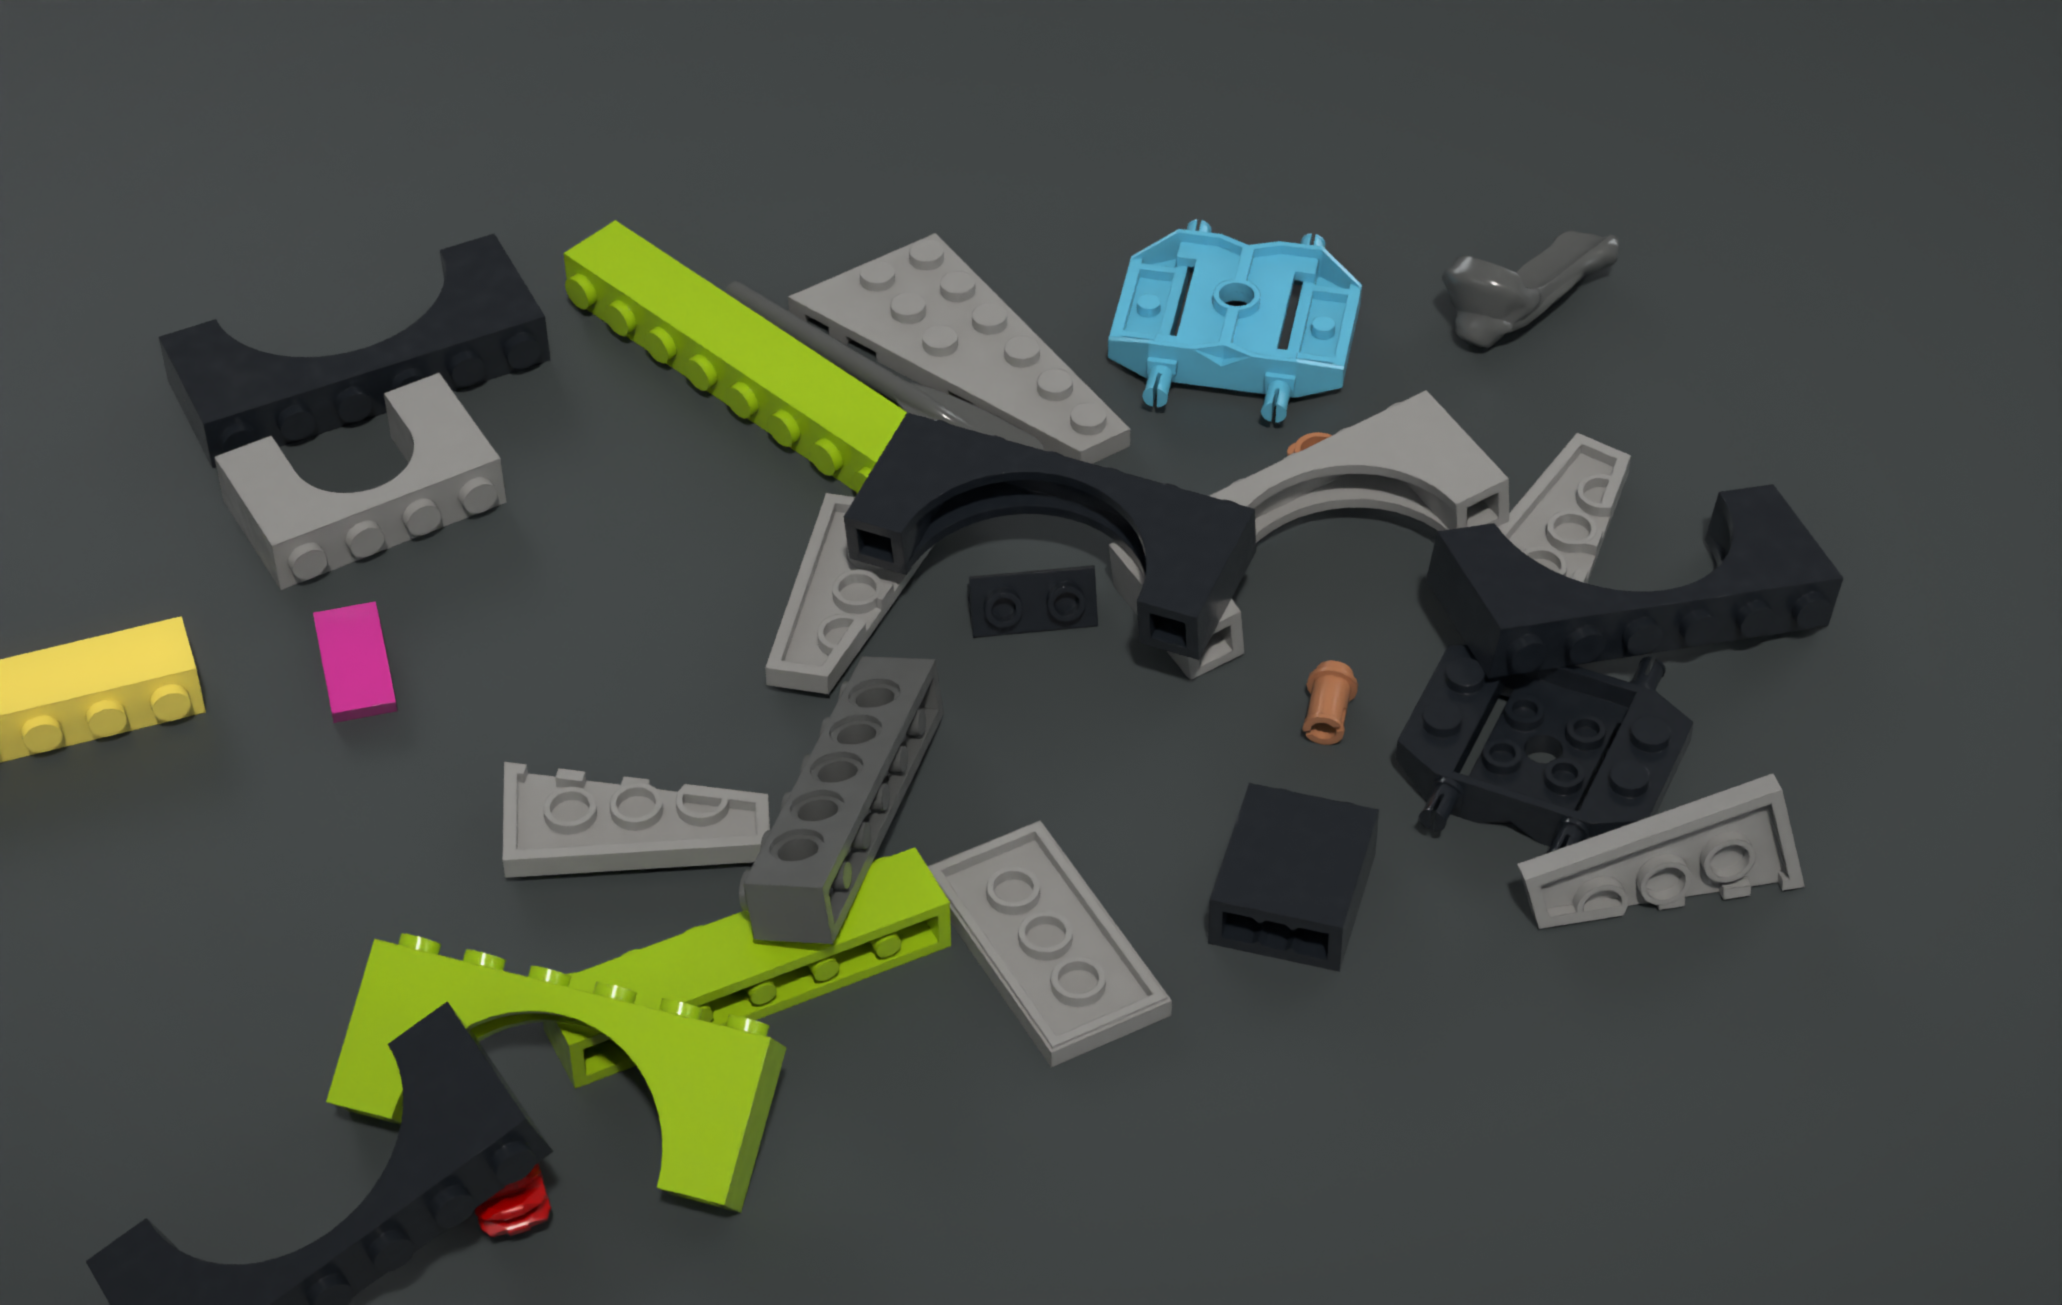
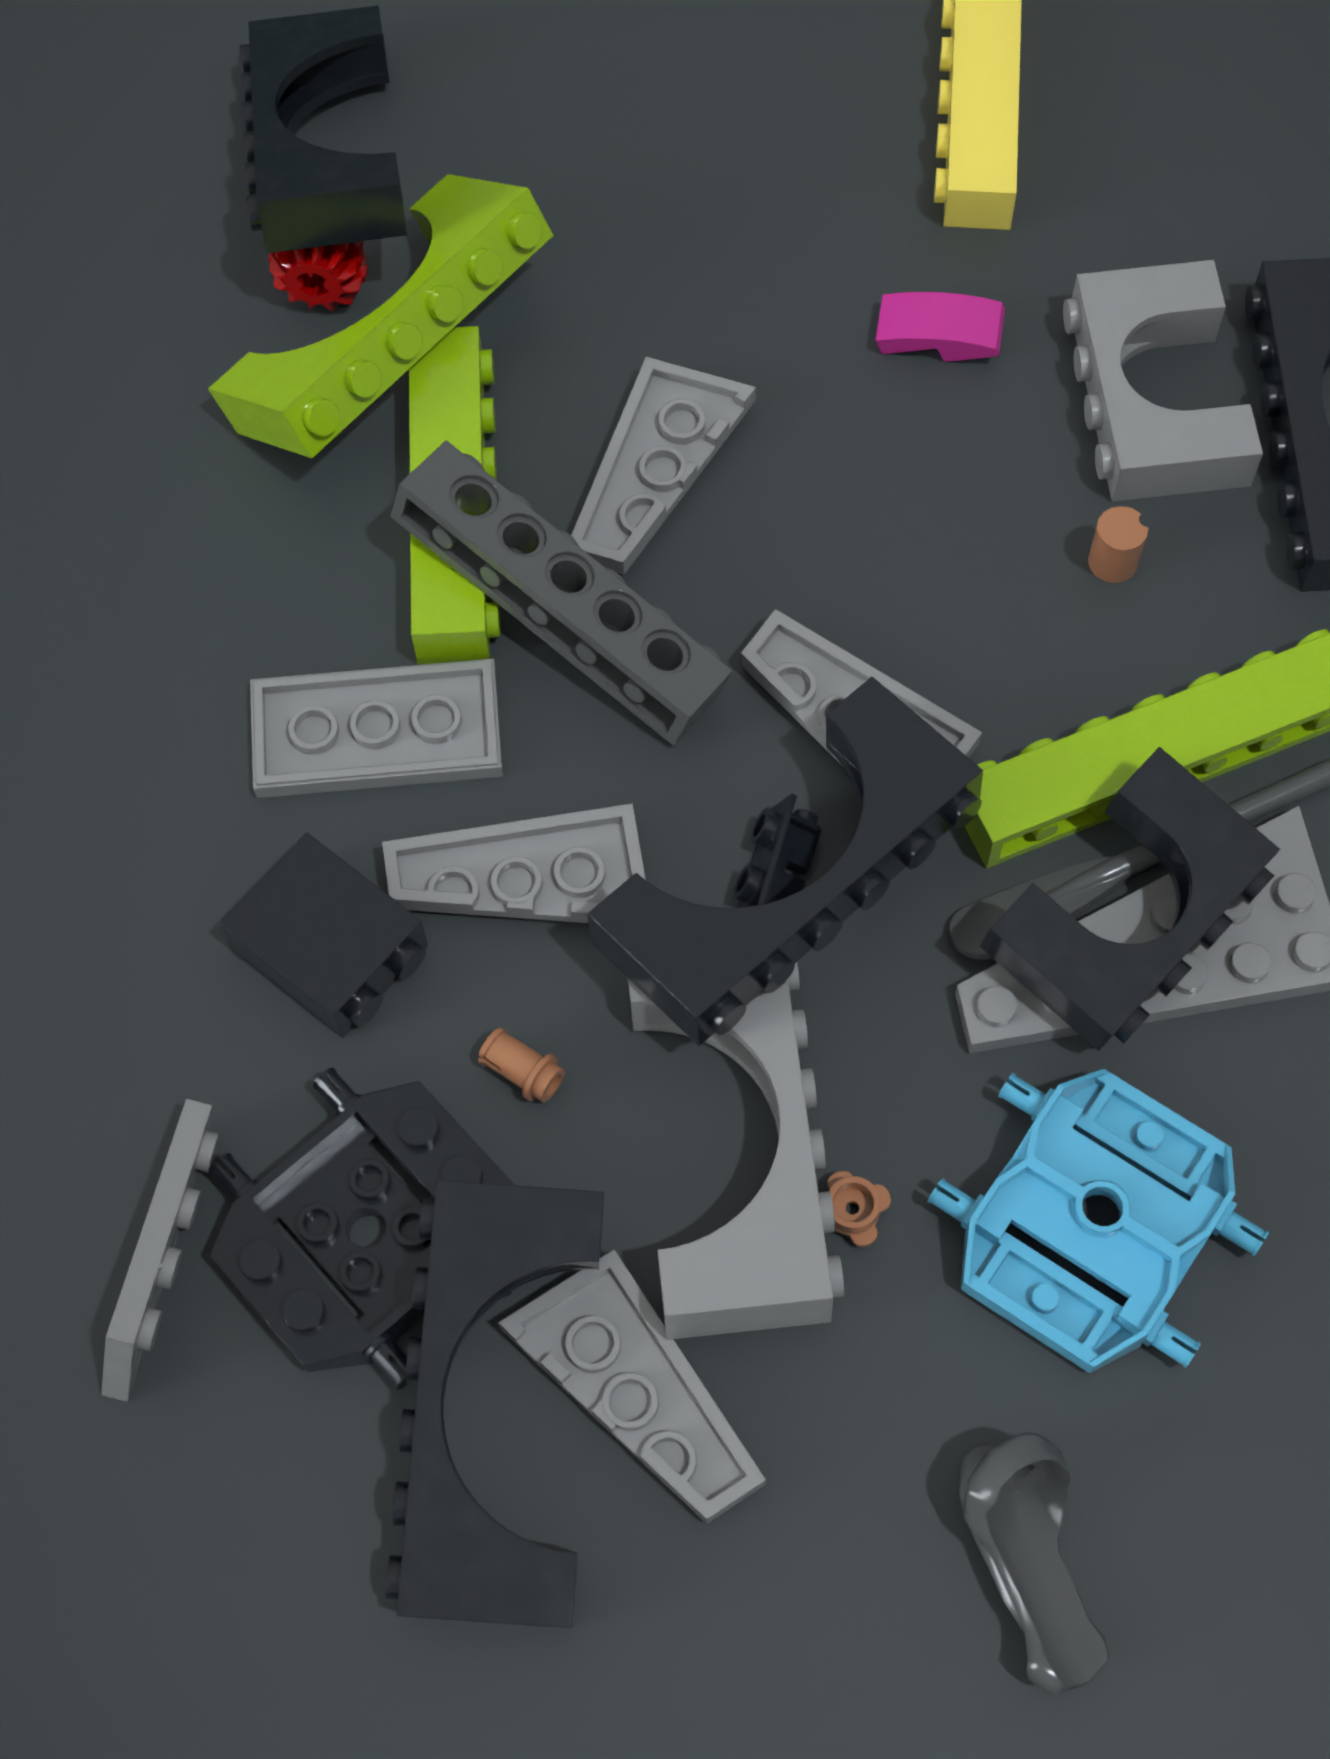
camera: 115 degrees right, 20 degrees up
none -> light grey wing [382,803,646,923]
none -> black arch [979,746,1280,1051]
none -> nougat piece [1088,506,1149,583]

